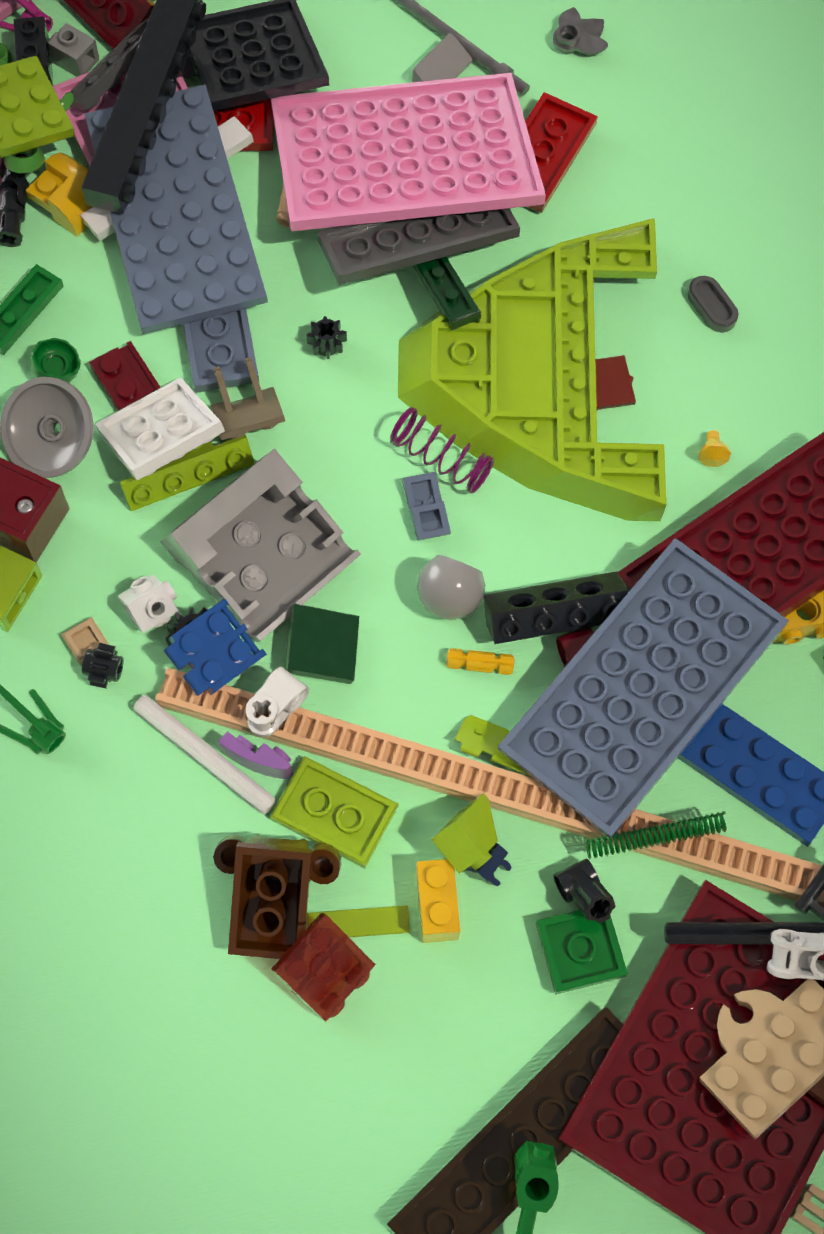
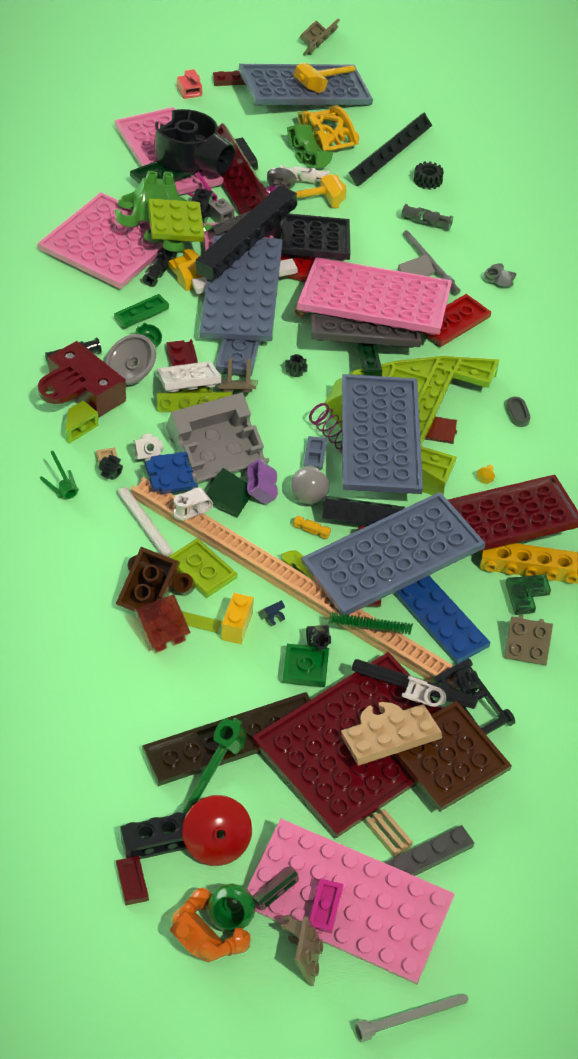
camera: 20 degrees right, 20 degrees down
medium lavender slope [218,731,293,780] -> none
lime slope [431,793,498,874] -> none
none -> medium lavender brick [247,458,278,505]
none -> sand blue plate [342,374,423,494]

